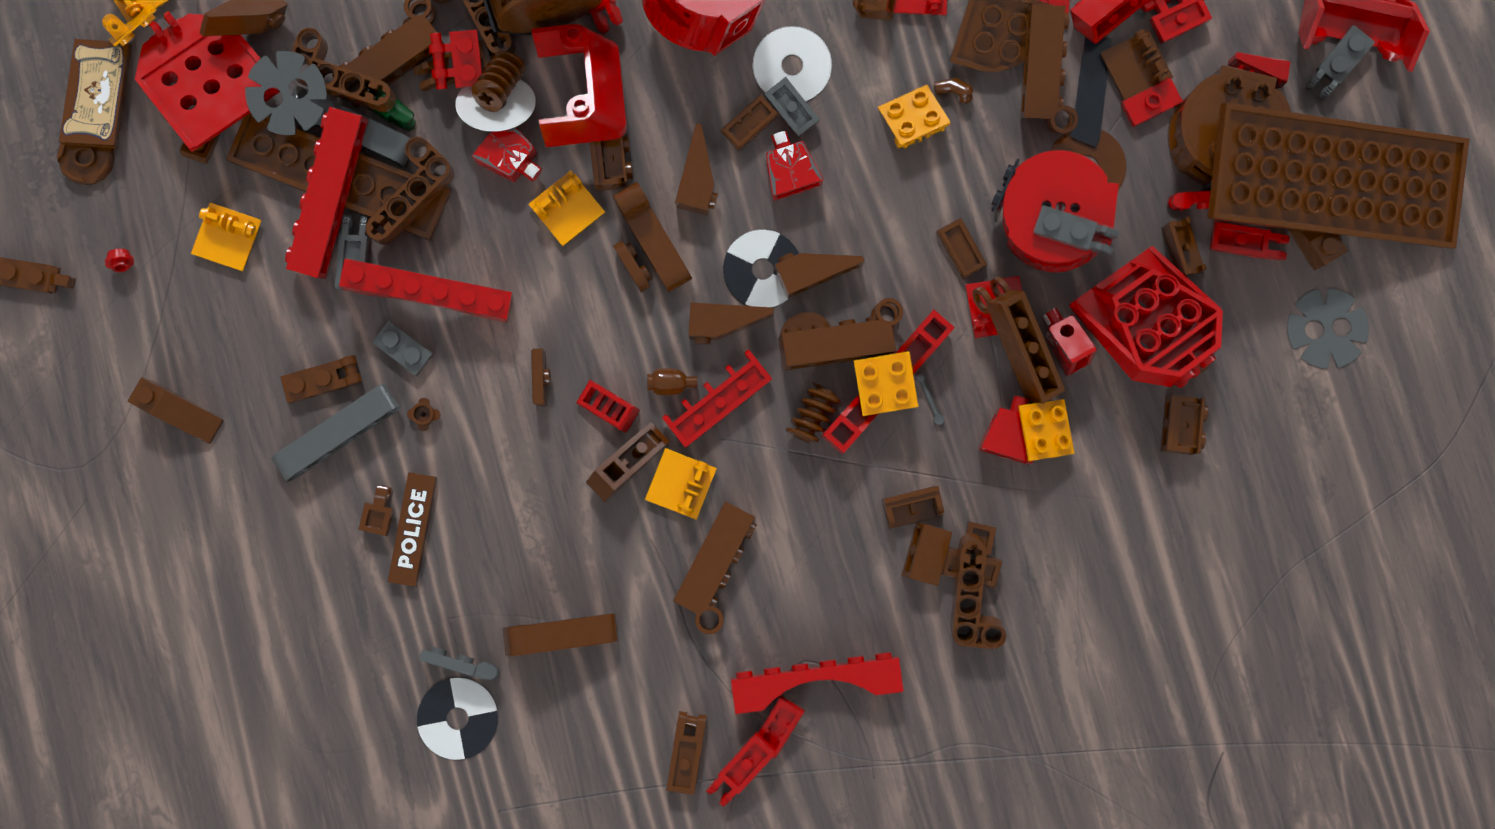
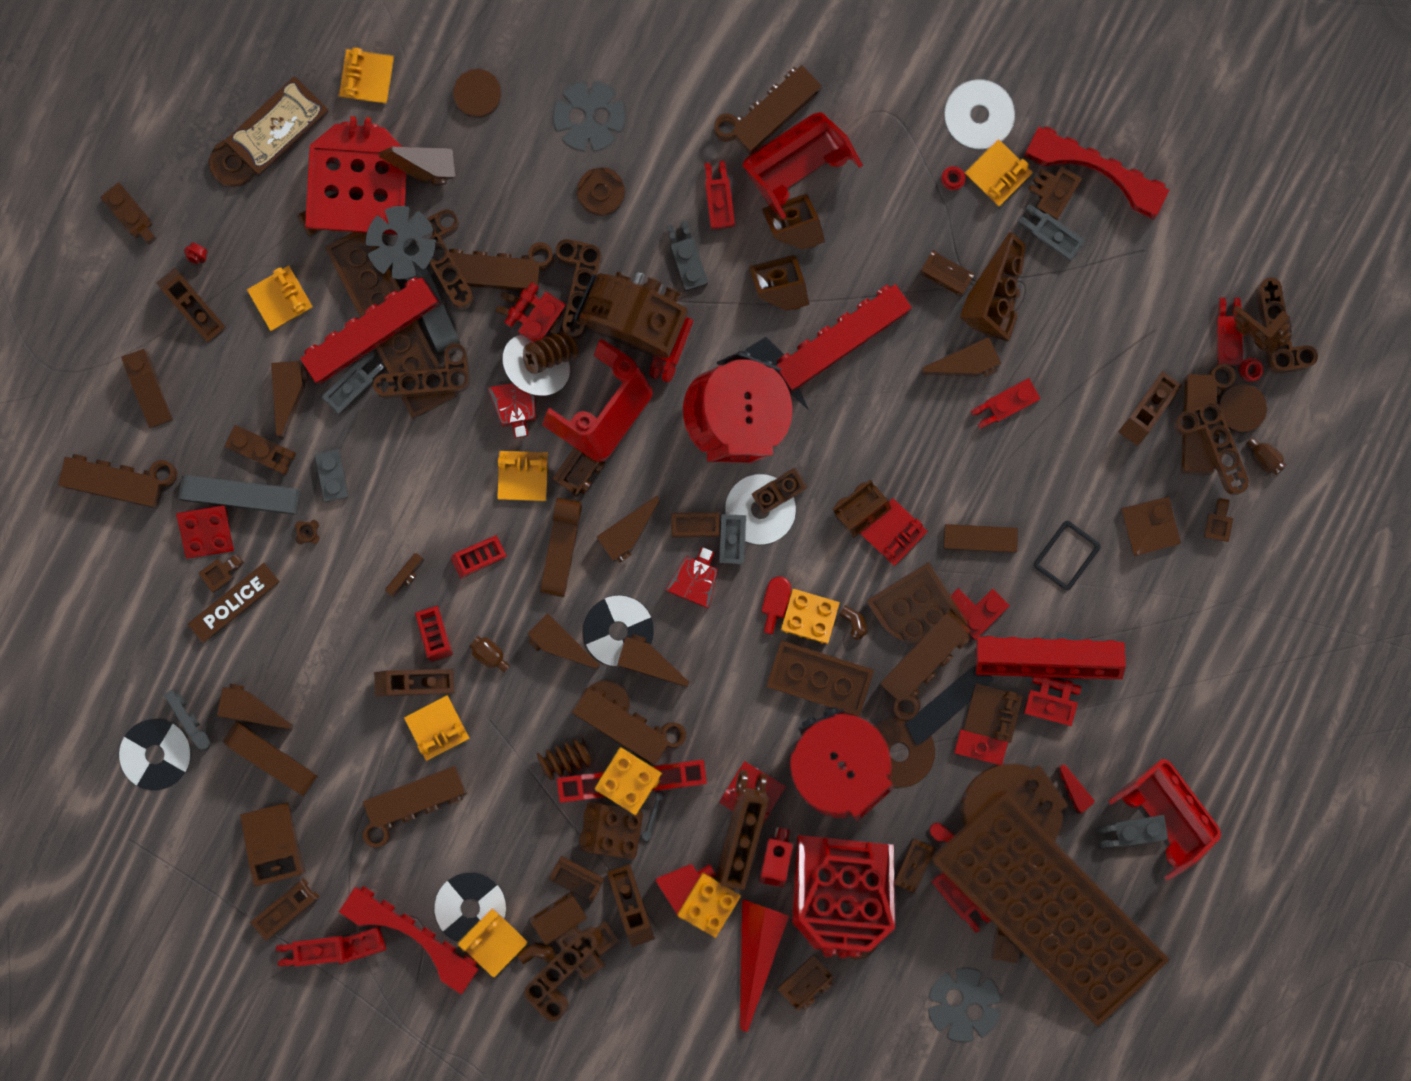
camera: 40 degrees right, 0 degrees up
light orange hinge [102,3,157,46] -> none
red arch [339,259,513,323] -> none
dark green hinge [366,92,416,131] -> none
reddish brown plate [613,240,652,292] -> none
red hinge [662,349,772,448] -> none
reddish brown tile [936,218,988,280] -> none
dark grey hinge [1033,205,1119,256] -> none
none -> reddish brown hinge [58,454,178,509]
none -> reddish brown slope [156,267,226,343]
none -> red hinge [176,505,234,559]
none -> reddish brown slope [217,683,293,730]
none -> reddish brown slope [240,802,306,887]
none -> reddish brown slope [271,361,308,438]
none -> sticker [435,873,506,942]
none -> red slope [451,535,507,579]
none -> light orange bracket [458,908,527,977]
none -> reddish brown arm [517,942,555,964]
none -> reddish brown bracket [579,802,643,859]
none -> reddish brown slope [607,864,655,947]
none -> red wedge [740,899,789,1032]
none -> reddish brown slope [751,468,808,514]
none -> red piece [761,576,791,635]
none -> reddish brown plate [766,640,874,717]

